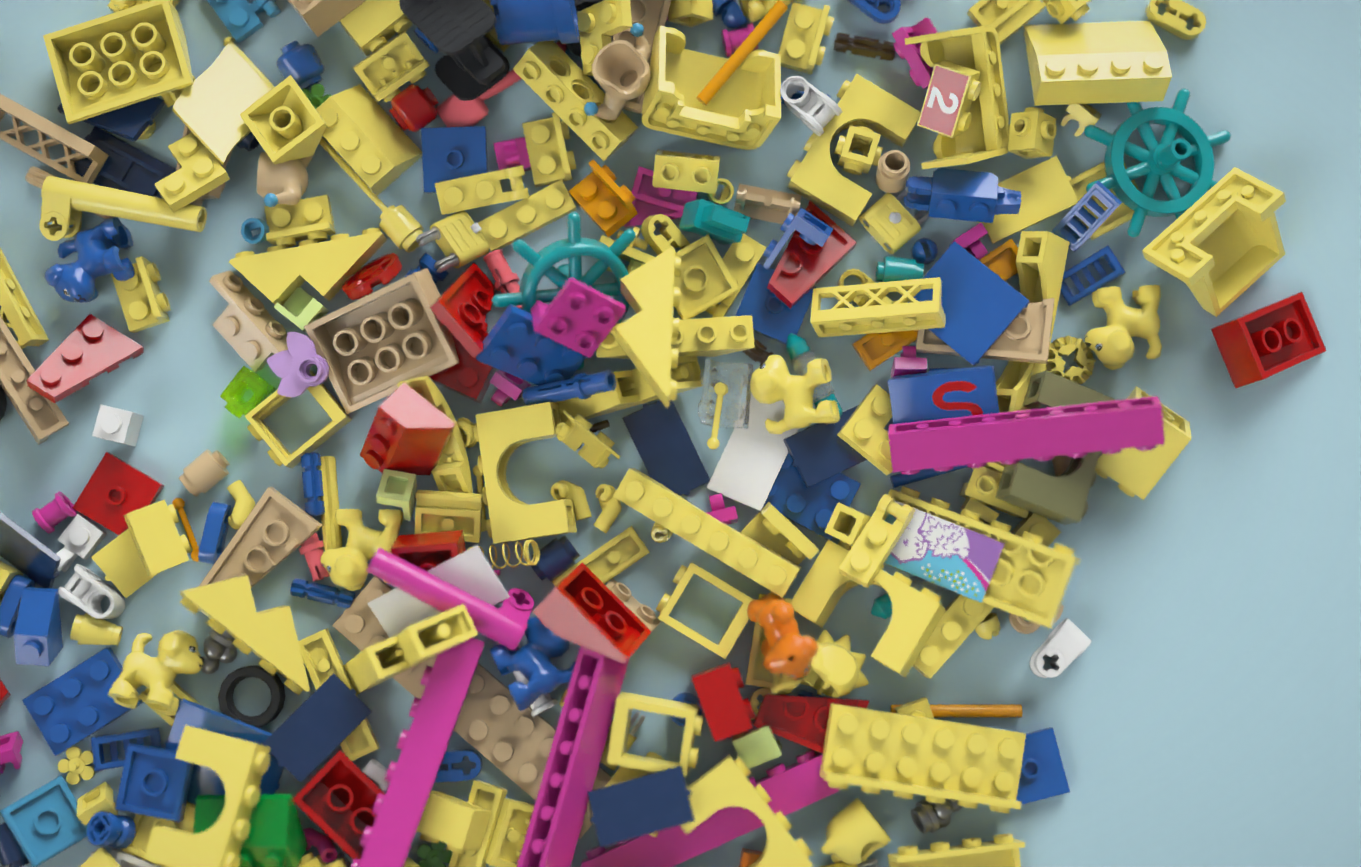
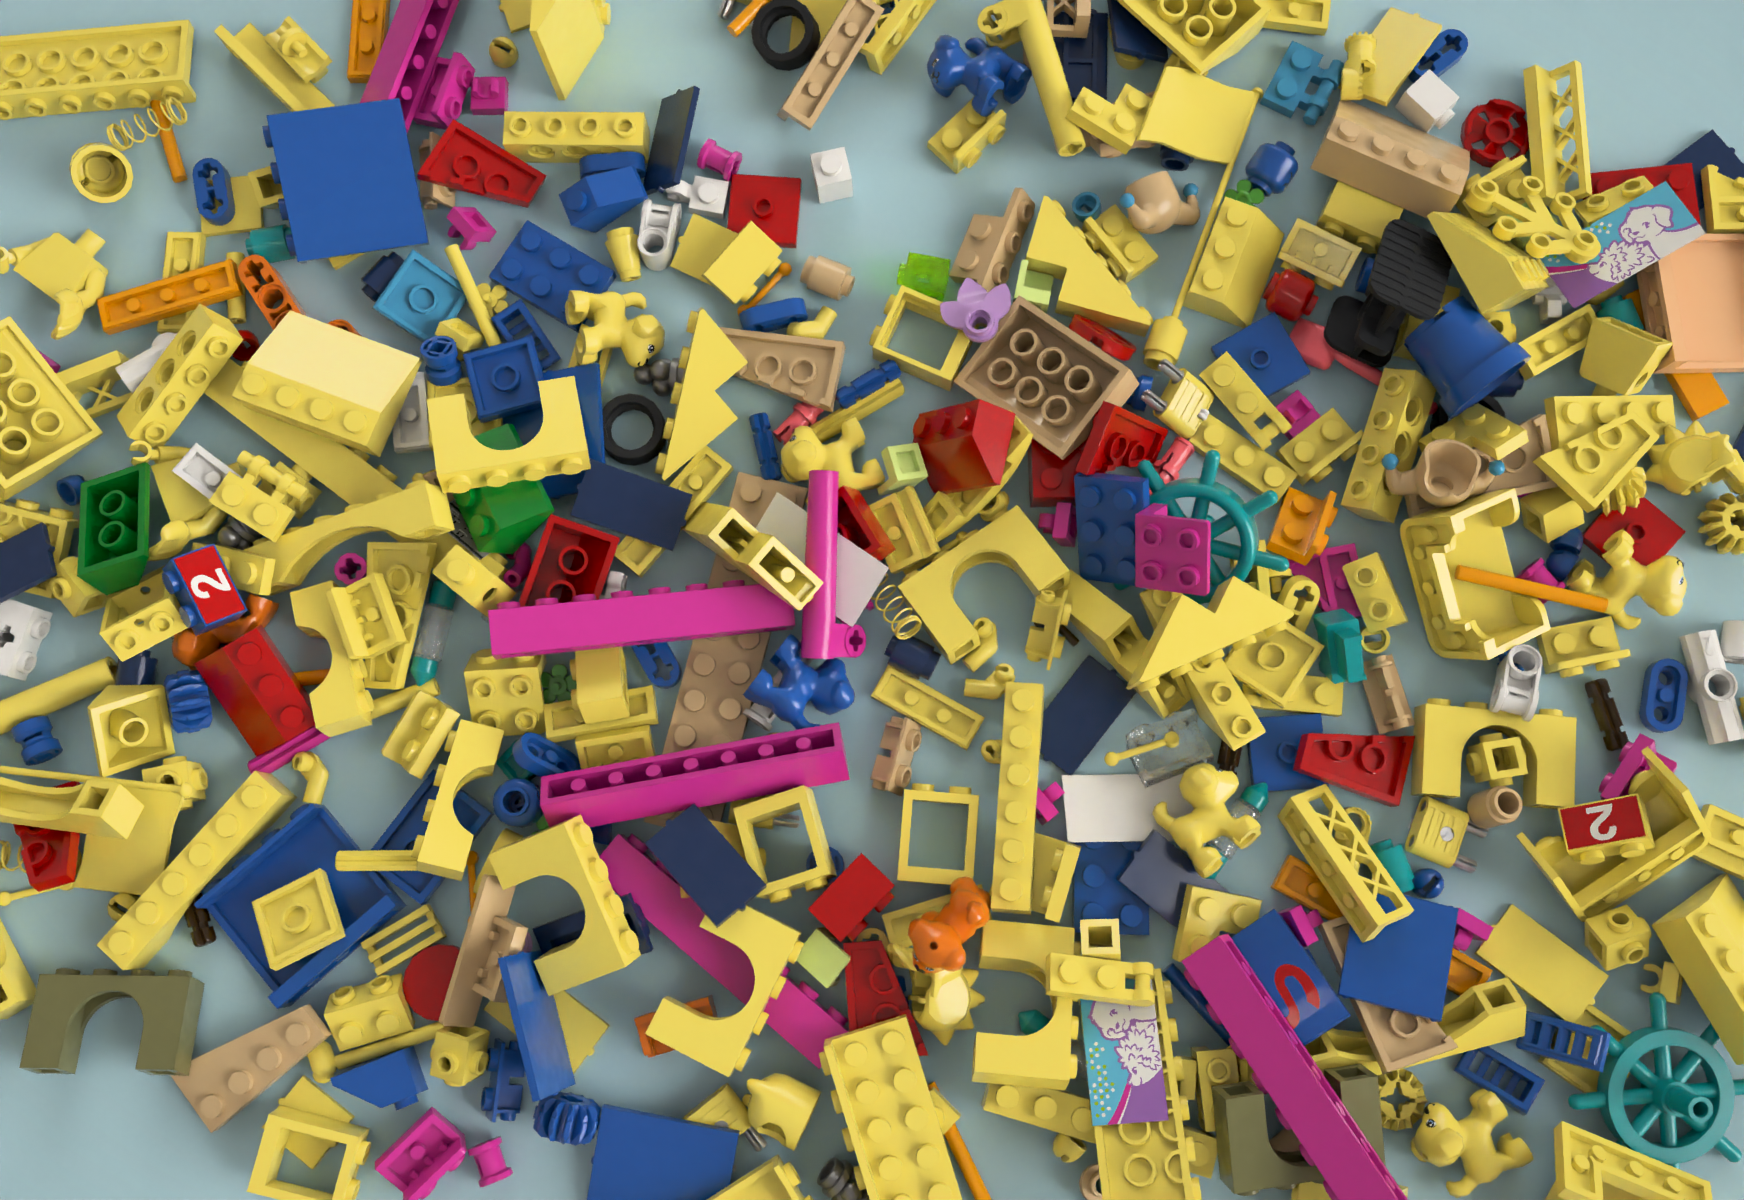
camera: 70 degrees right, 5 degrees down
wing [27,314,144,404] -> none
light yellow slope [239,75,327,165] -> none
blue pin [523,370,616,406] -> none
red slope [532,562,652,663] -> none
bracket [762,208,833,270] -> none
blue hinge [904,168,1021,223] -> none
none -> light yellow bar [444,244,502,347]

